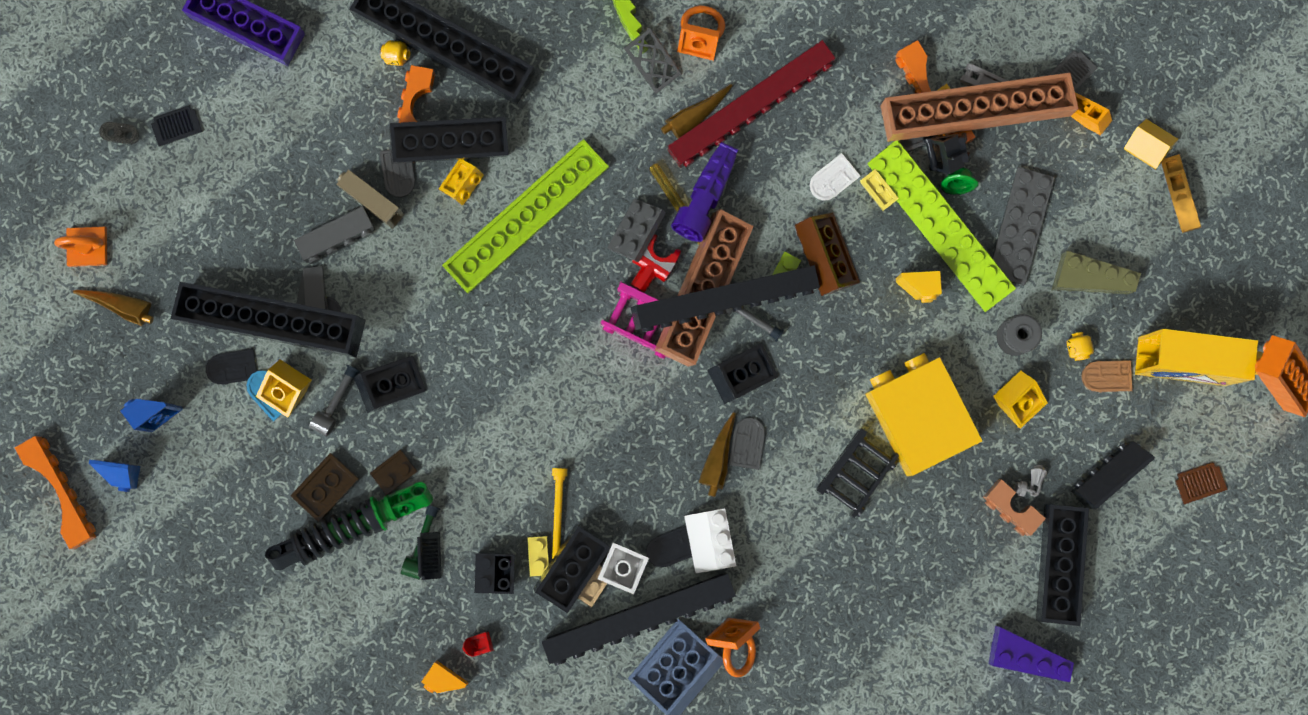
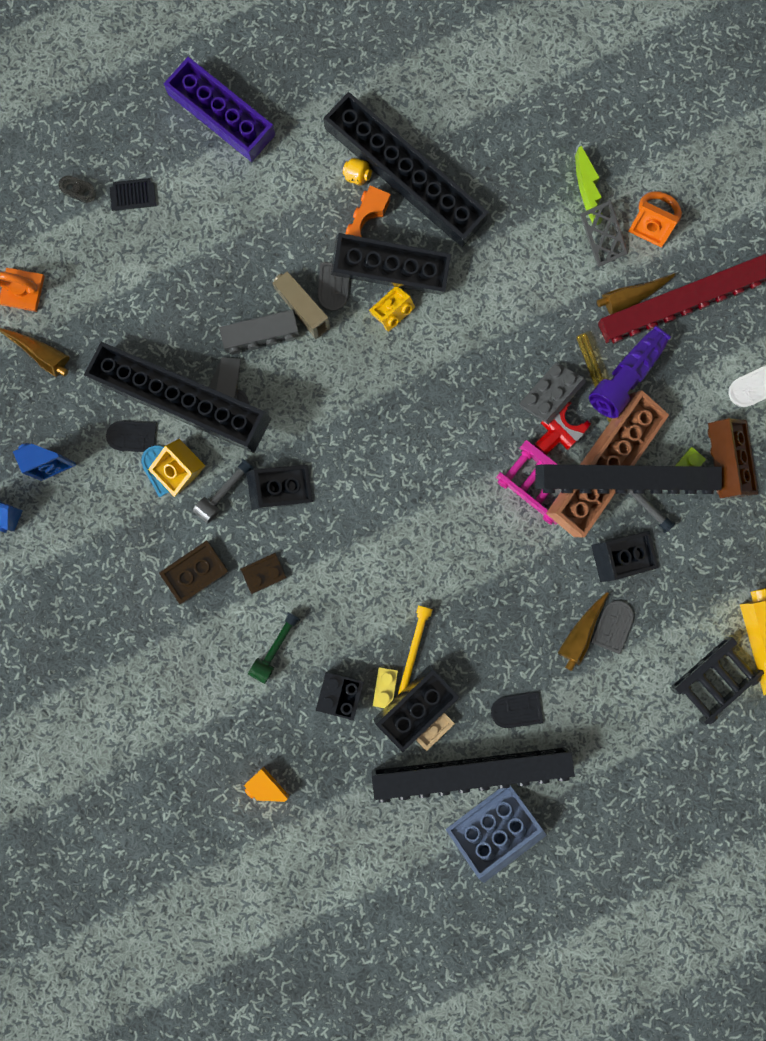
camera: 20 degrees right, 0 degrees up
black piece [265,482,433,570] -> none
black window [417,532,441,580] -> none
lime plate [442,139,609,294] -> none
red plate [462,632,494,657] -> none
white slope [597,543,649,594] -> none
white slope [684,508,736,573] -> none
orange tile [705,618,761,677] -> none

